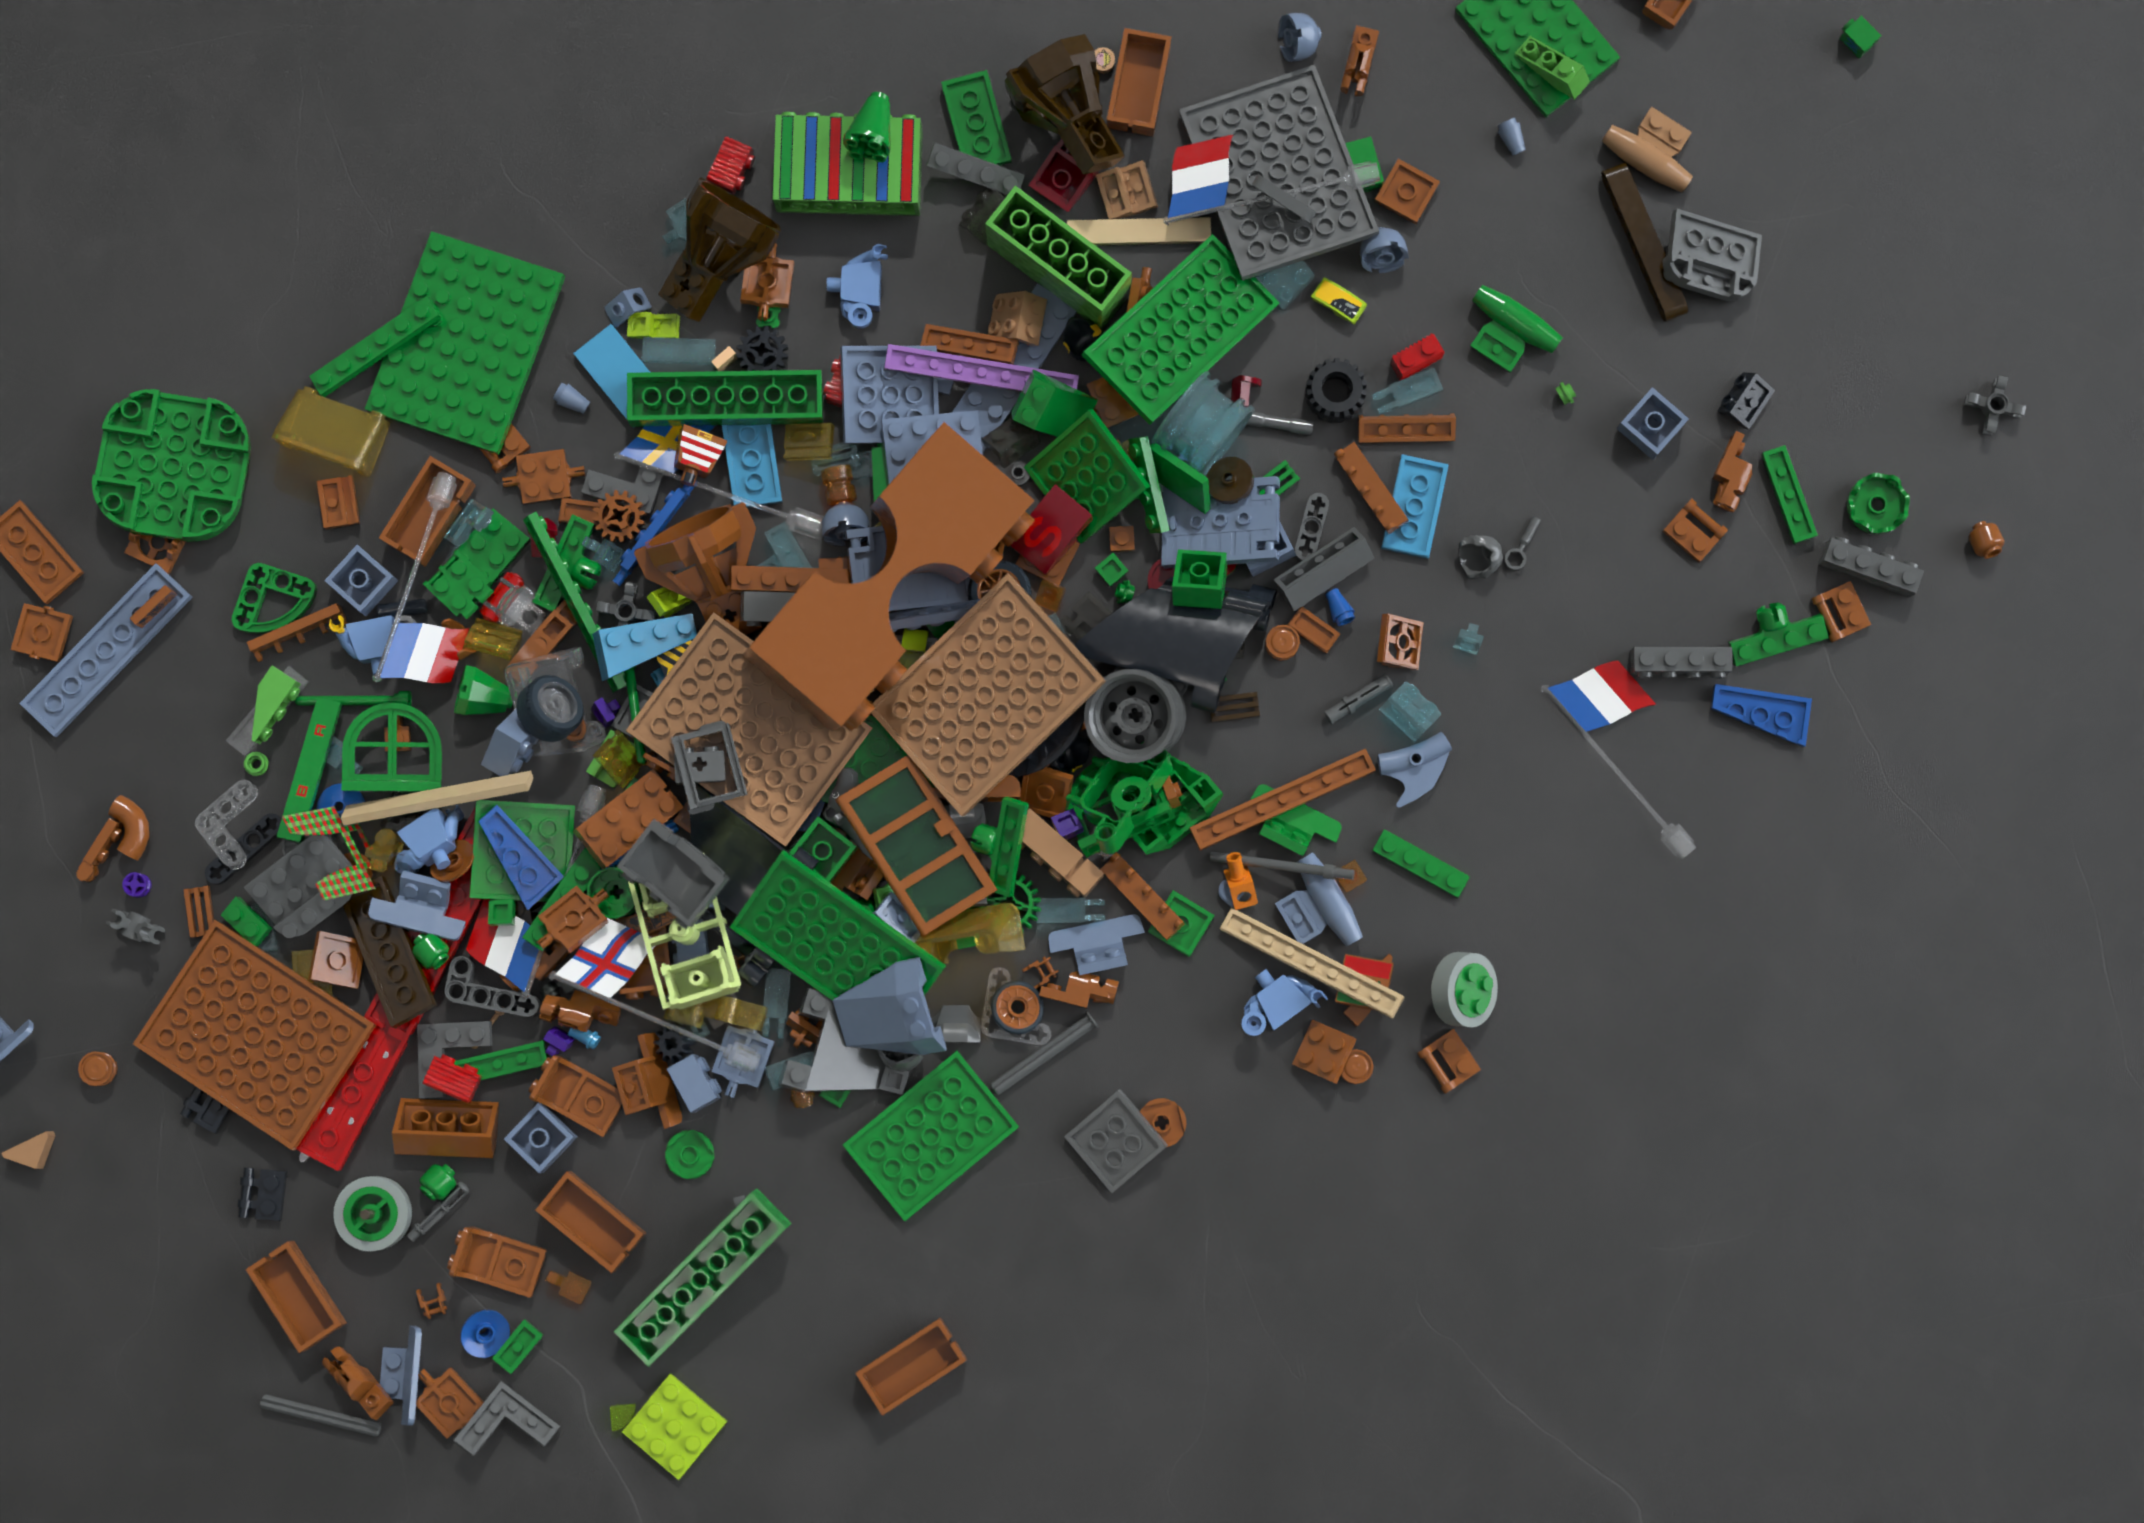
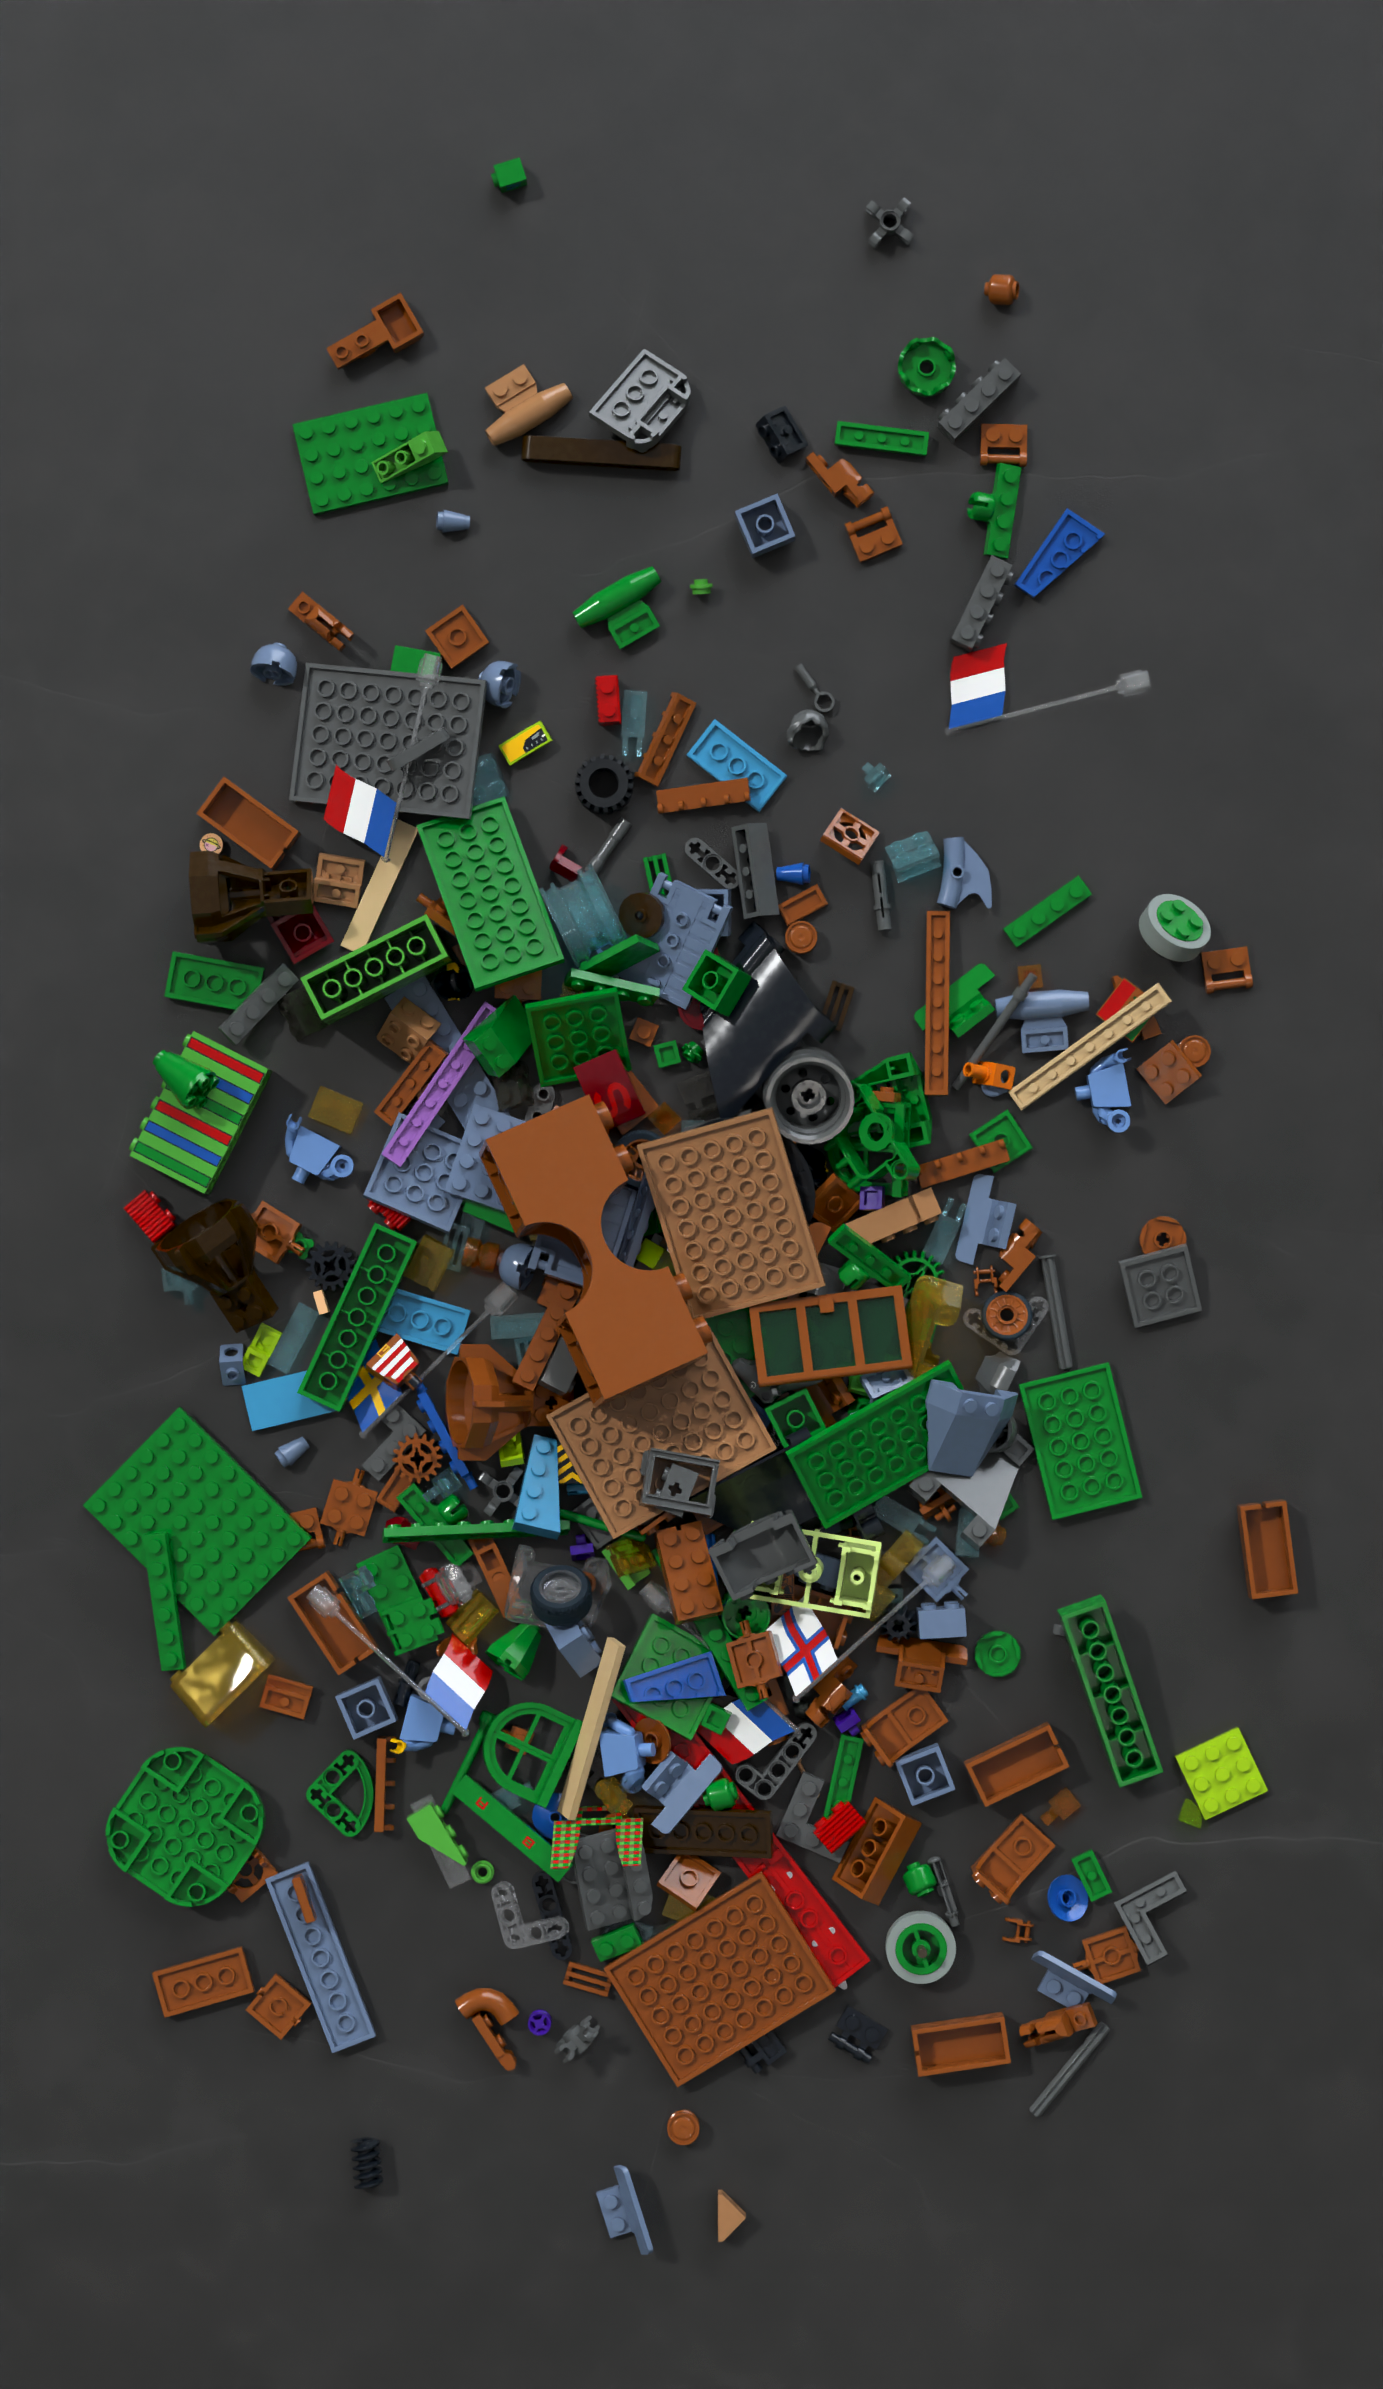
camera: 65 degrees left, 5 degrees up
none -> clear yellow plate [308,1086,364,1134]

